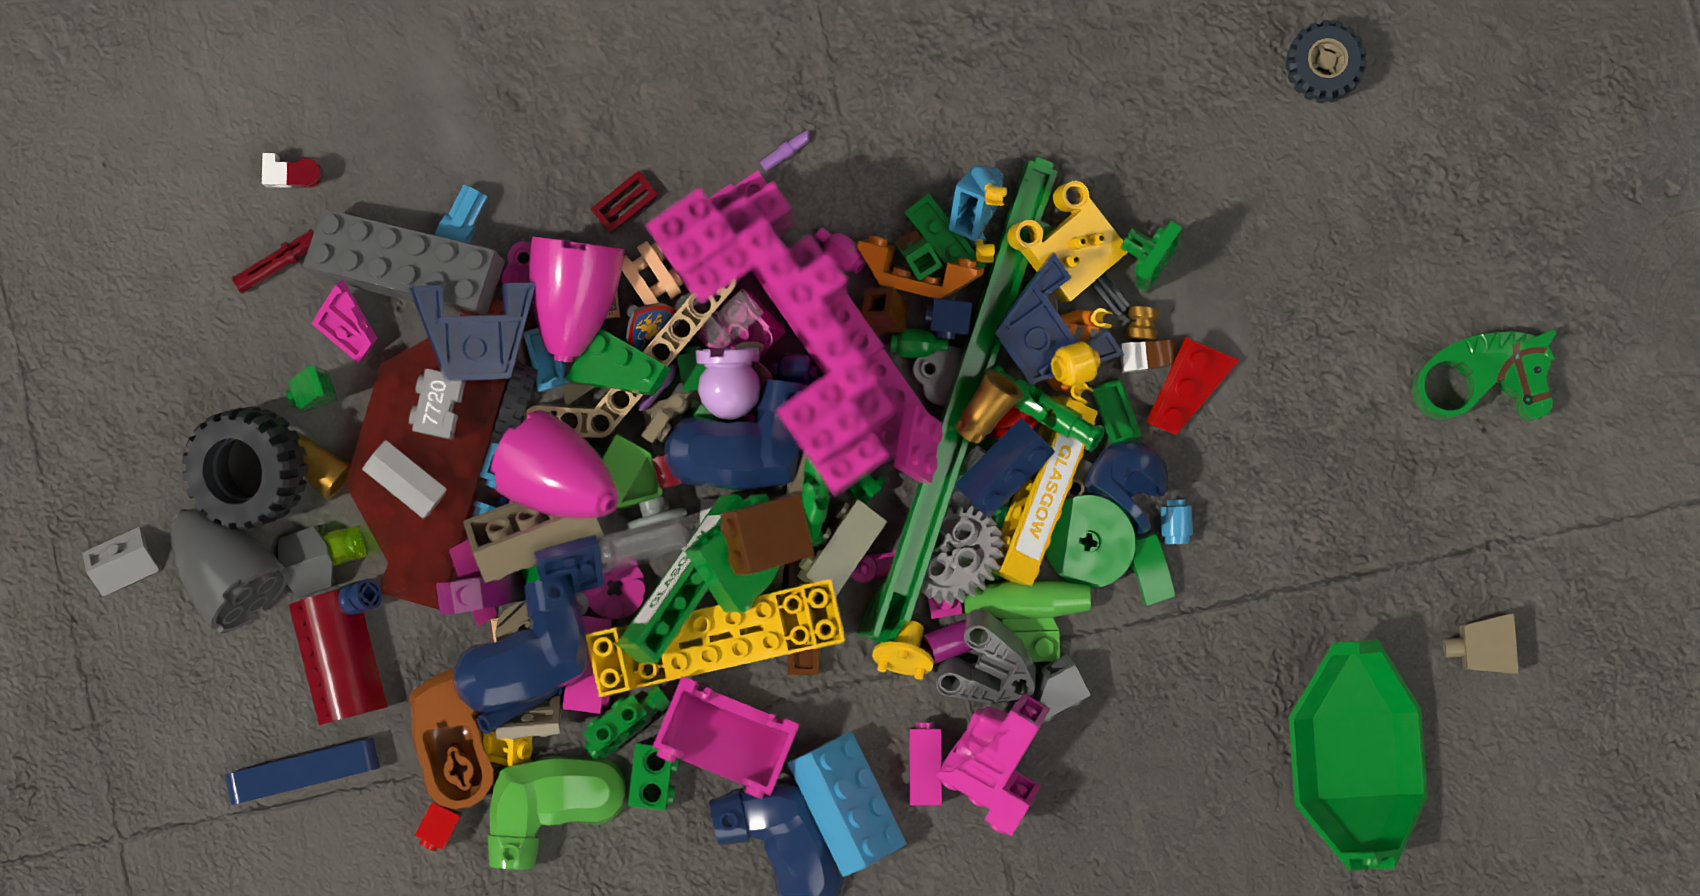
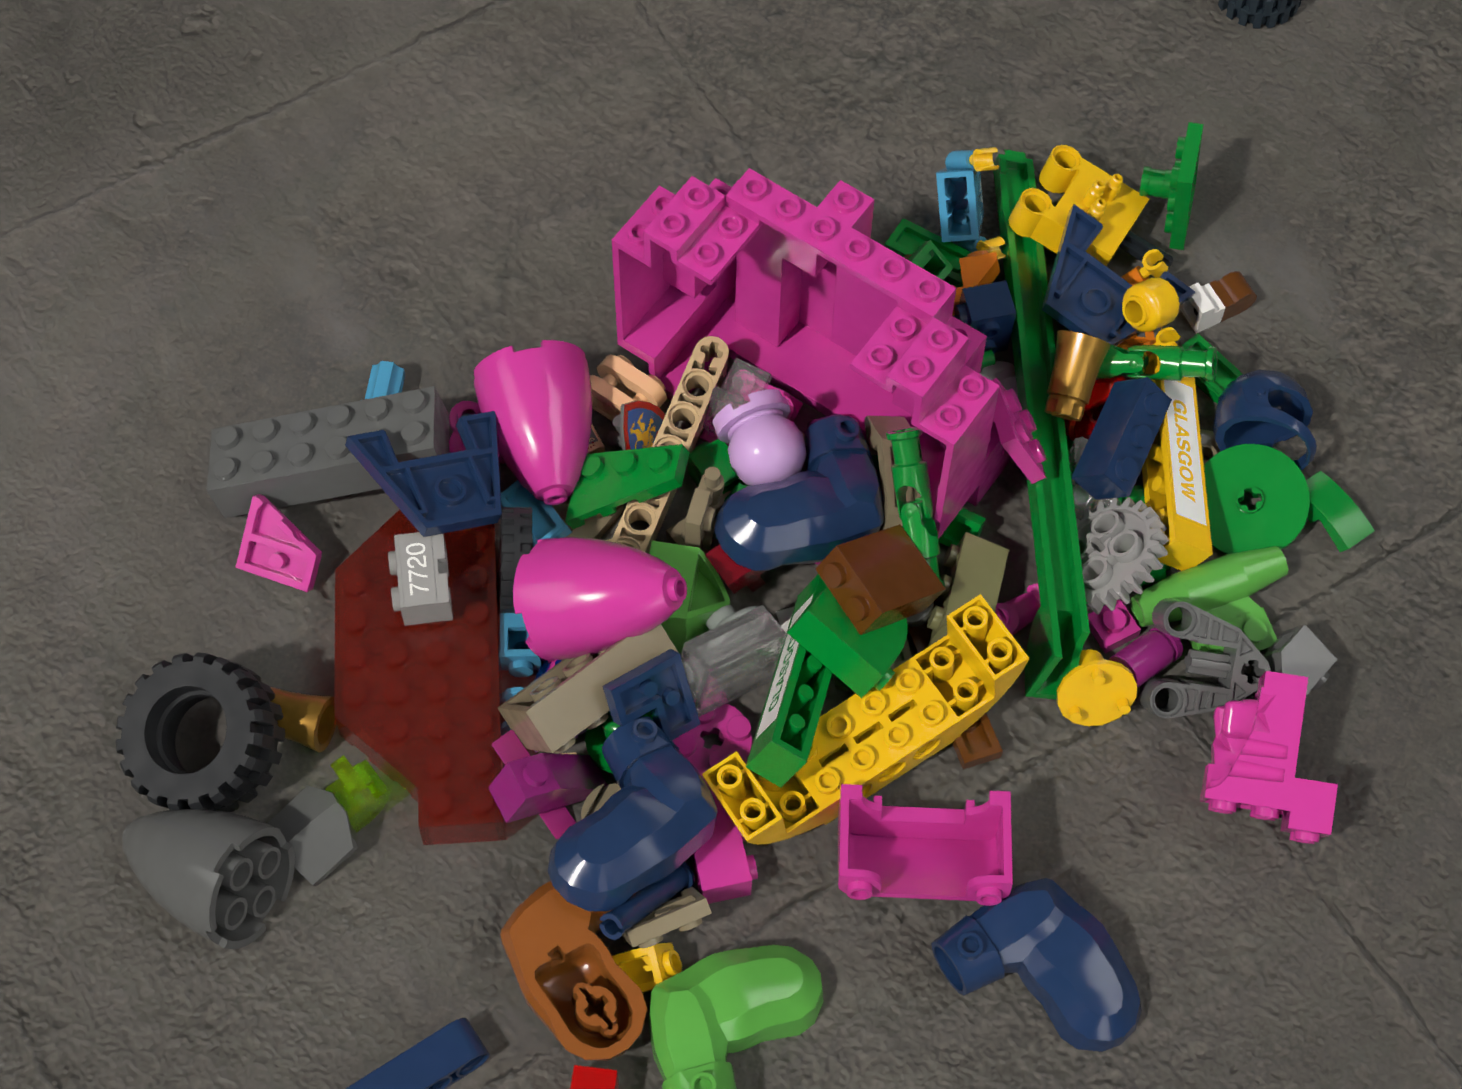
camera: 25 degrees left, 25 degrees down
light grey panel [82,527,159,596] -> none
dark red pin [231,229,314,294] -> none
leg [262,153,324,188] -> none
green slope [286,365,338,413] -> none
dark red brick [288,590,387,725] -> none
dark blue wheel [338,579,382,615] -> none
light grey piece [362,440,447,519] -> none
green brick [583,685,671,759] -> none
dark red tile [590,170,659,234] -> none
green brick [628,742,679,811] -> none
medium lavender piece [637,364,678,411] -> none
dark azure brick [788,731,907,877] -> none
dark pink brick [909,722,942,805] -> none
pearl gold wheel [1126,306,1160,341] -> none
red wing [1146,337,1239,435] -> none
dark azure brick [1161,499,1193,544] -> none

